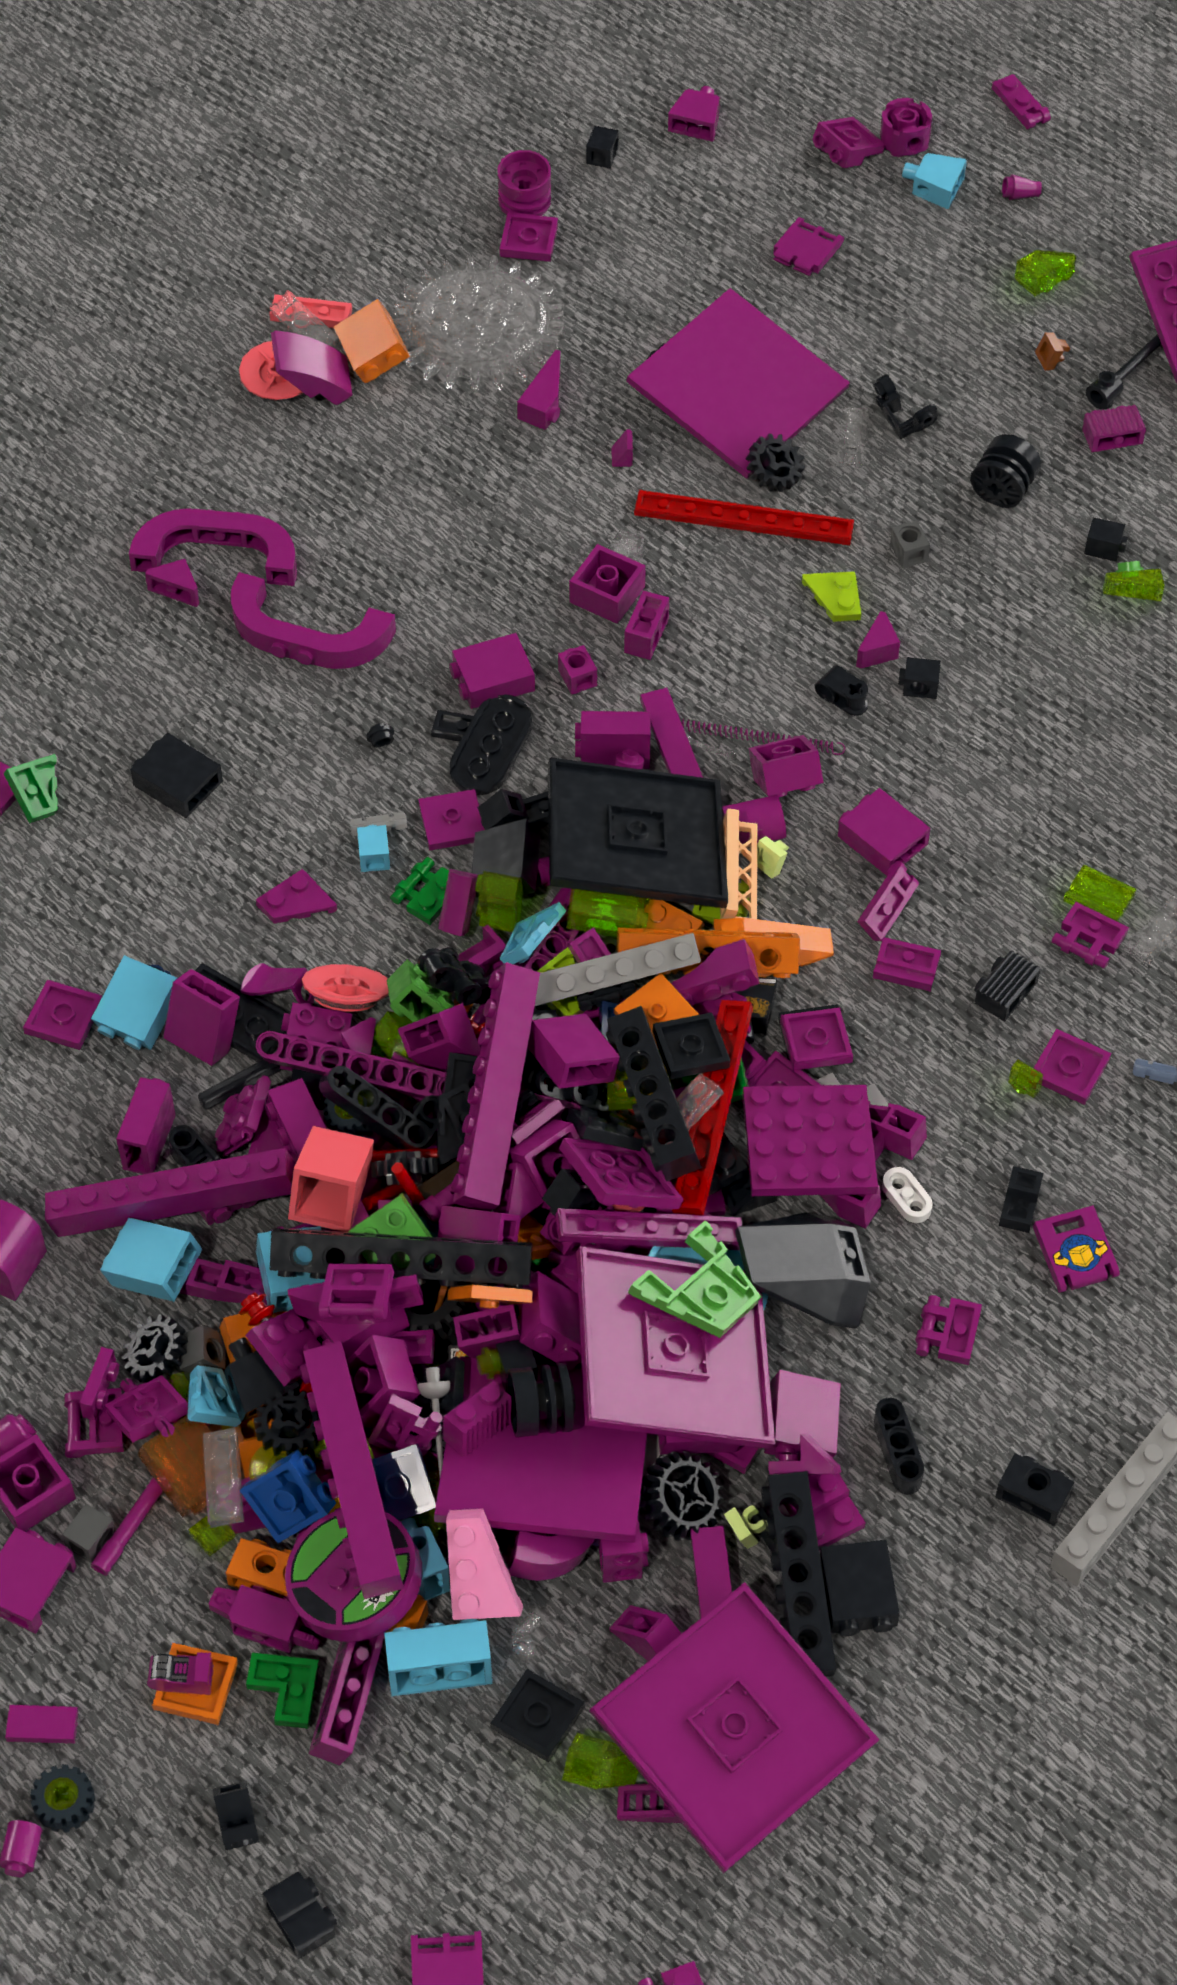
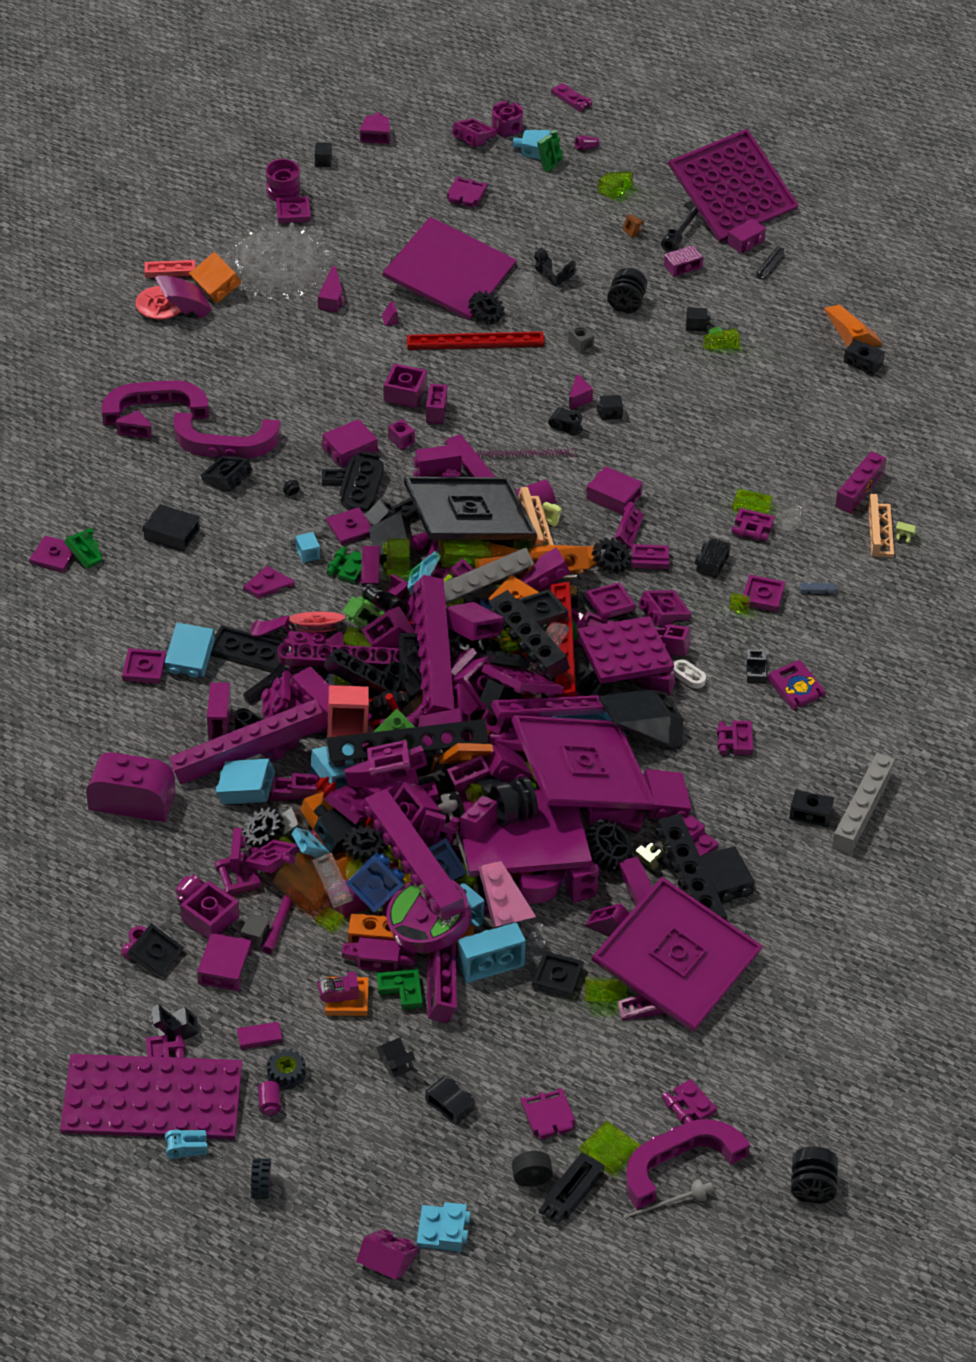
camera: 15 degrees left, 10 degrees down
magenta brick [163,969,240,1066] -> none
clear plate [269,290,340,348] -> none
bright green wing [628,1220,761,1338] -> none
magenta brick [748,735,824,797] -> none
magenta slope [769,1434,841,1475] -> none
lime wing [802,571,861,622] -> none
black beam [873,1397,924,1495] -> none
none -> black plate [200,455,253,491]
none -> green plate [537,130,563,172]
none -> black gear [591,537,632,574]
none -> magenta plate [639,590,692,627]

